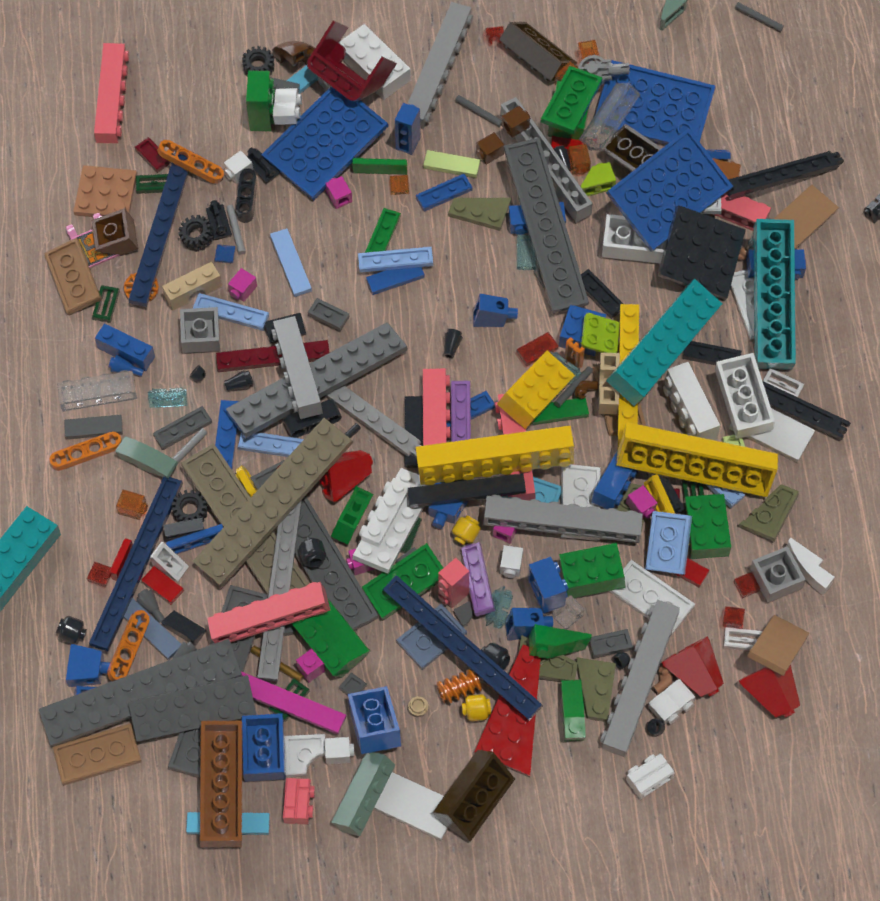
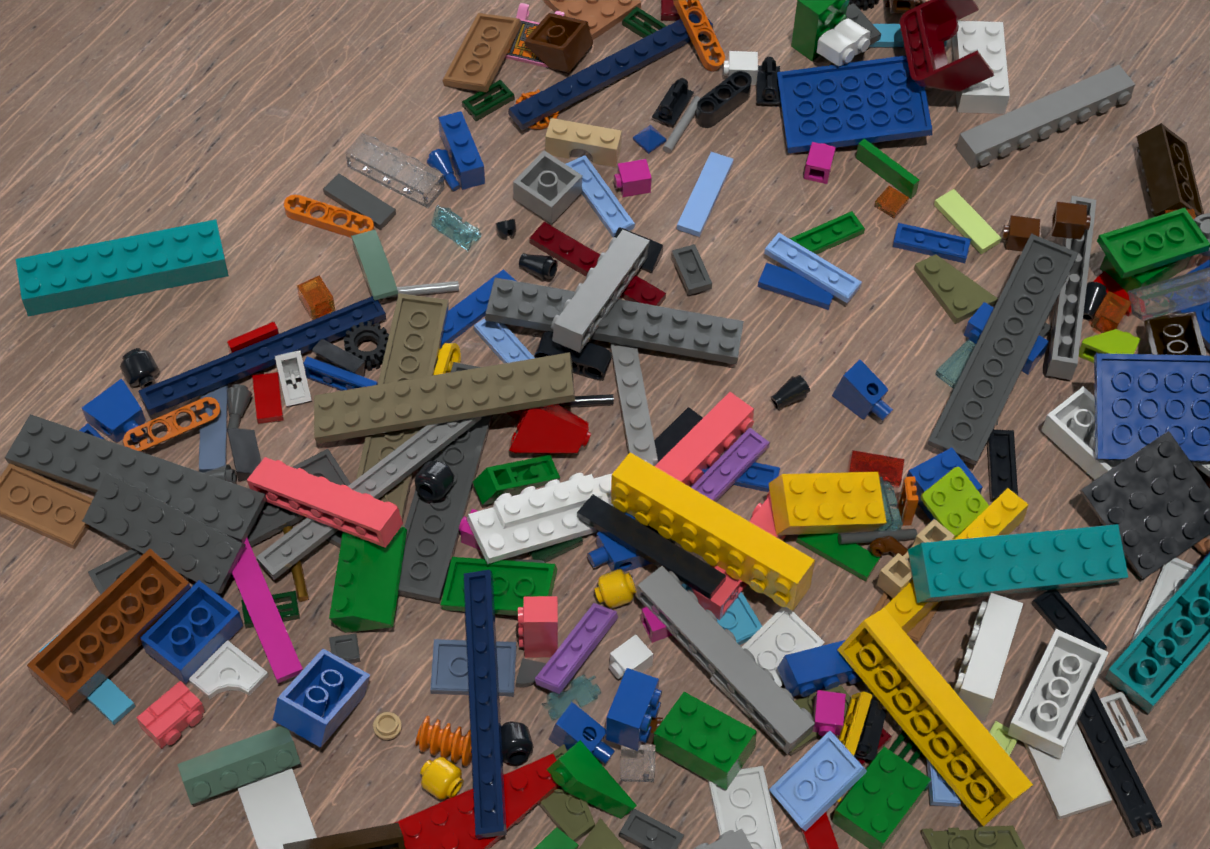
camera: 40 degrees right, 5 degrees down
clear red plate [87,561,111,588] -> none
dark grey tile [153,406,212,450] -> none
black tyre [178,215,214,251] -> none
dark pink brick [296,649,325,683] -> none
white brick [325,737,354,764] -> none
blue brick [395,103,421,155] -> none
dark grey bar [455,95,501,127] -> none
clear red tile [484,26,504,44] -> none

